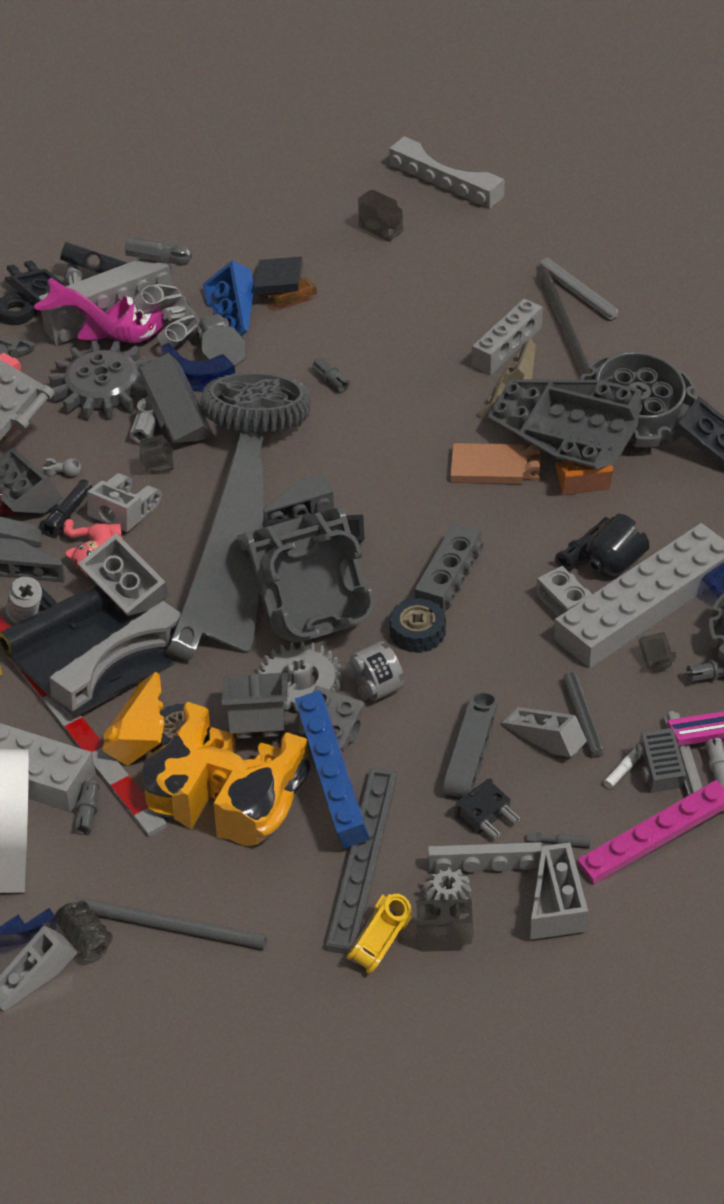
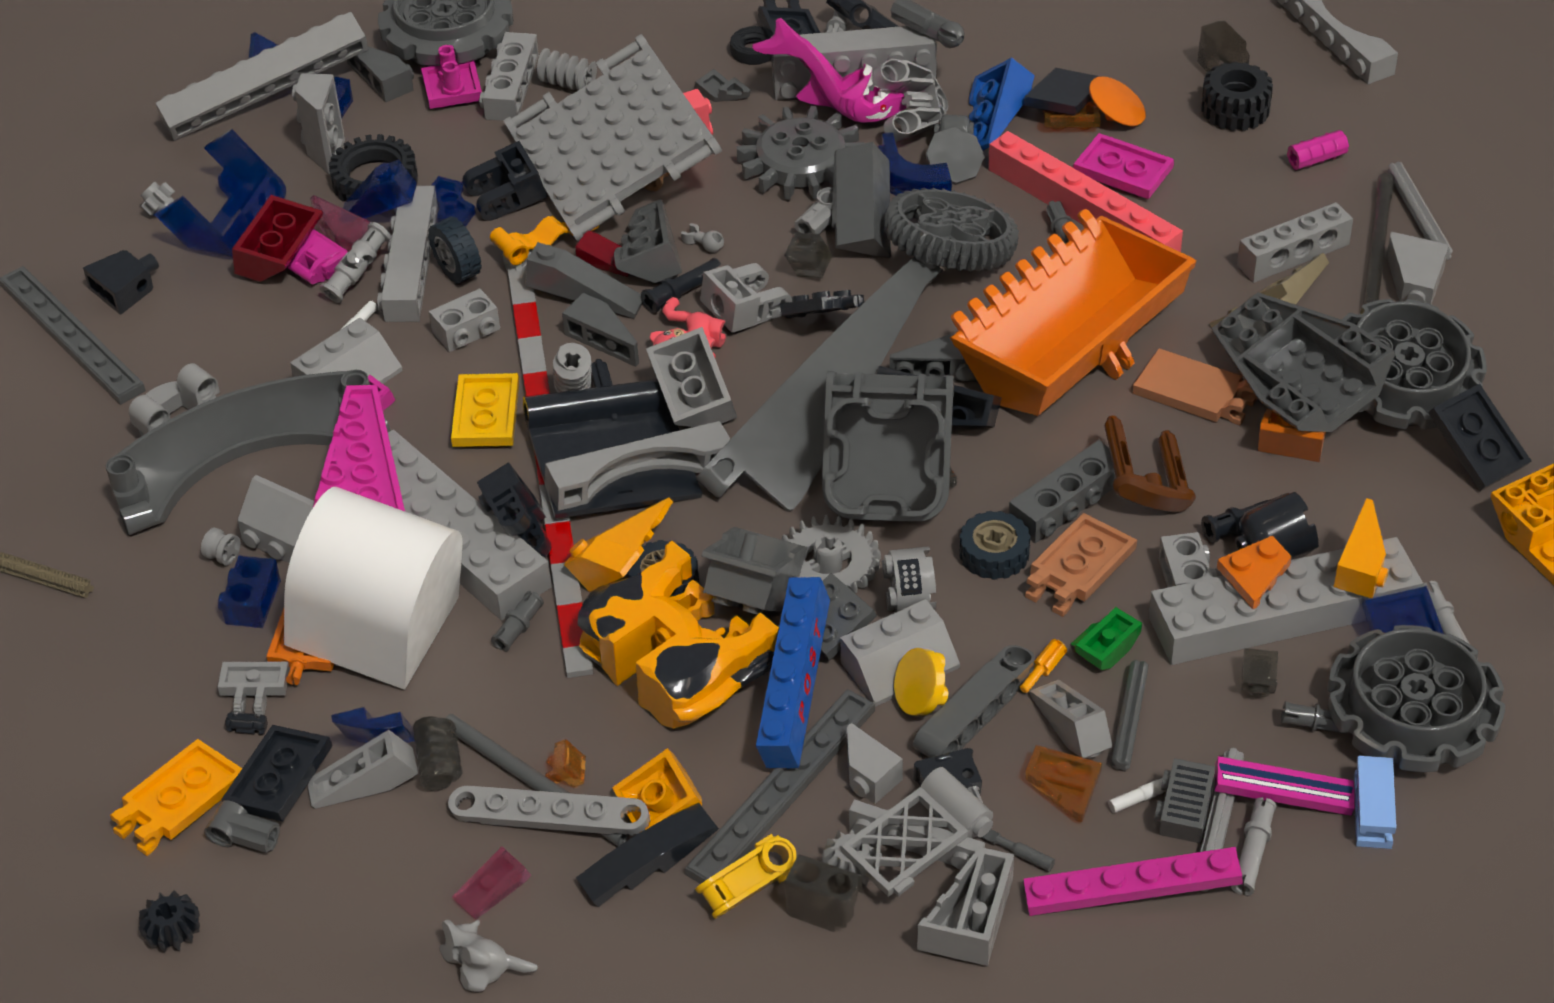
camera: 25 degrees right, 0 degrees up
none -> light grey animal [440,920,538,992]
none -> light grey plate [448,786,650,836]
none -> clear pink slope [452,846,532,919]
none -> black brick [477,462,551,558]
none -> clear orange tile [545,739,586,788]
none -> black slope [576,803,719,907]
none -> light orange slope [612,748,702,833]
none -> black plate [780,290,864,318]
none -> light grey slope [840,599,960,707]
none -> light grey piece [841,767,993,897]
none -> light grey slope [847,723,903,804]
none -> yellow tile [894,648,948,716]
none -> orange piece [950,209,1197,416]
none -> coral brick [988,131,1183,252]
none -> light orange axle [1020,639,1067,693]
none -> nougat tile [1025,513,1137,617]
none -> clear orange wing [1025,745,1102,822]
none -> green slope [1071,607,1142,670]
none -> dark pink plate [1073,133,1174,199]
none -> orange shield [1089,76,1146,126]
none -> reddish brown piece [1104,415,1196,512]
none -> black tyre [1201,62,1273,131]
none -> orange wing [1217,535,1292,609]
none -> dark pink axle [1287,130,1349,170]
none -> light orange slope [1334,498,1389,599]
none -> light grey slope [1386,232,1449,305]

